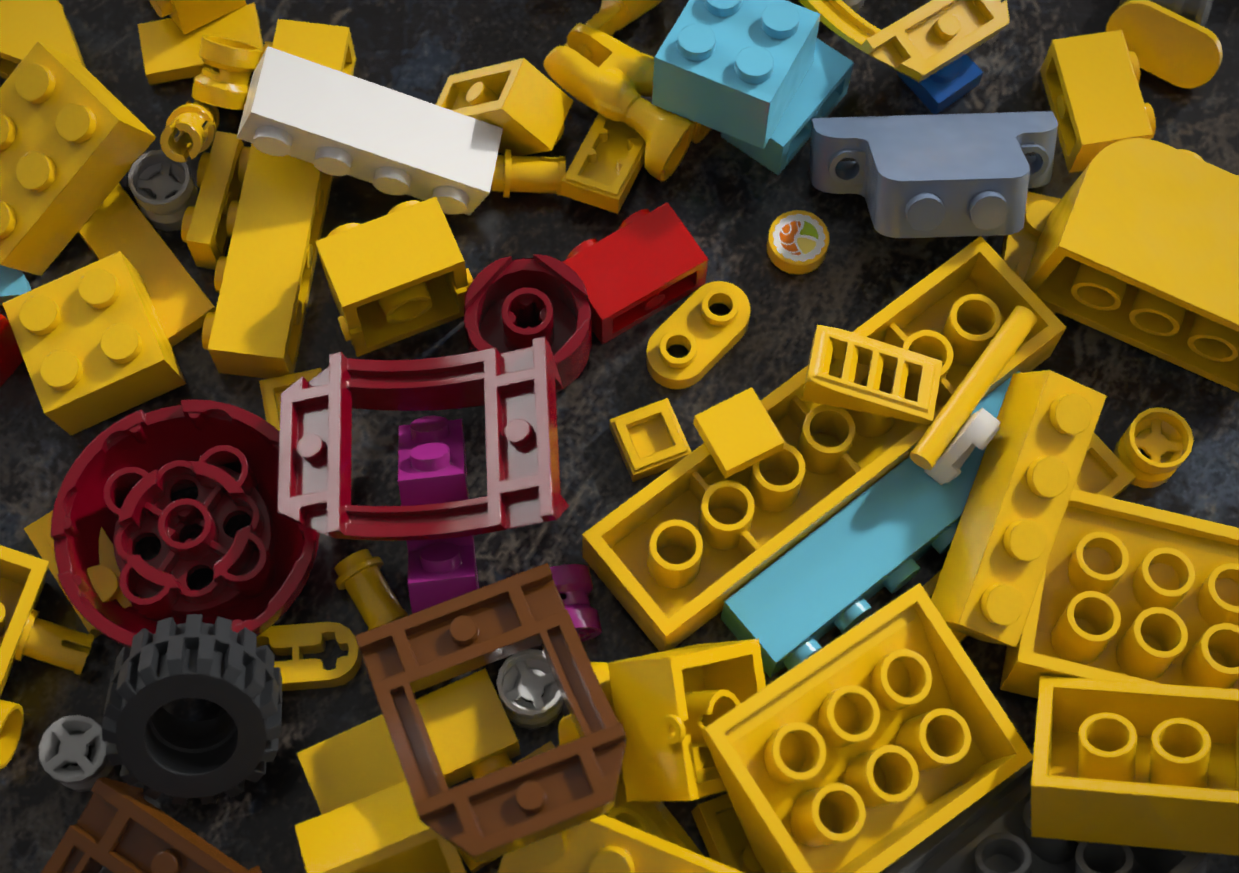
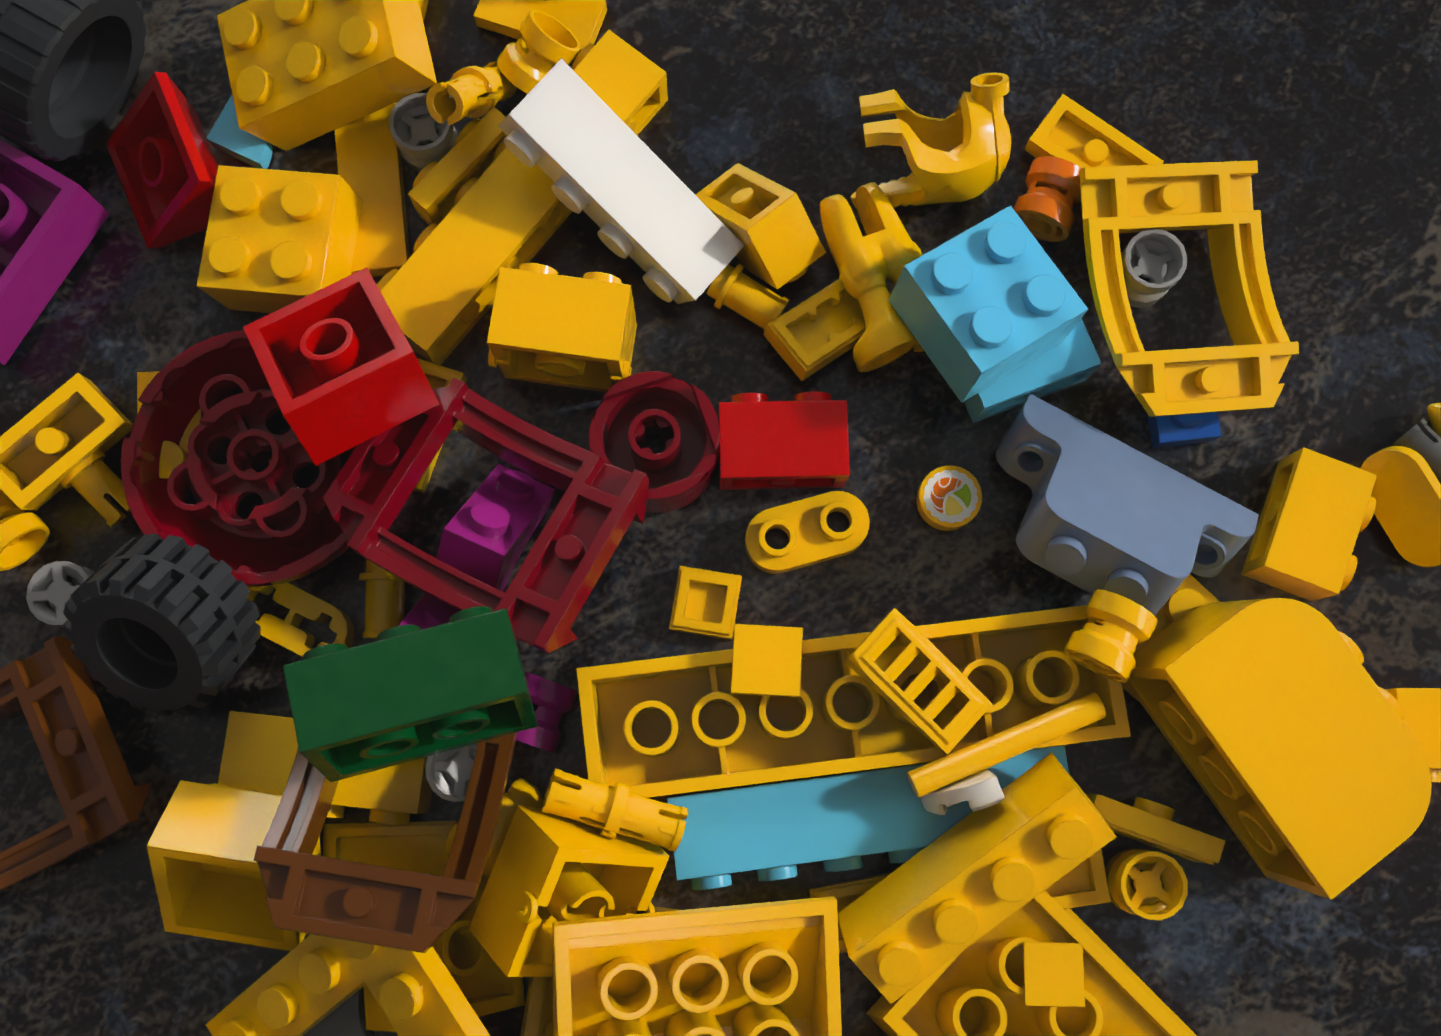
camera: 30 degrees right, 10 degrees up
none -> red brick [243,267,439,466]
none -> dark green brick [283,606,538,782]
none -> yellow pin [541,768,688,852]
none -> yellow sticker [1023,942,1085,1007]
none -> yellow wheel [1064,589,1158,683]
none -> yellow plate [1085,793,1226,865]

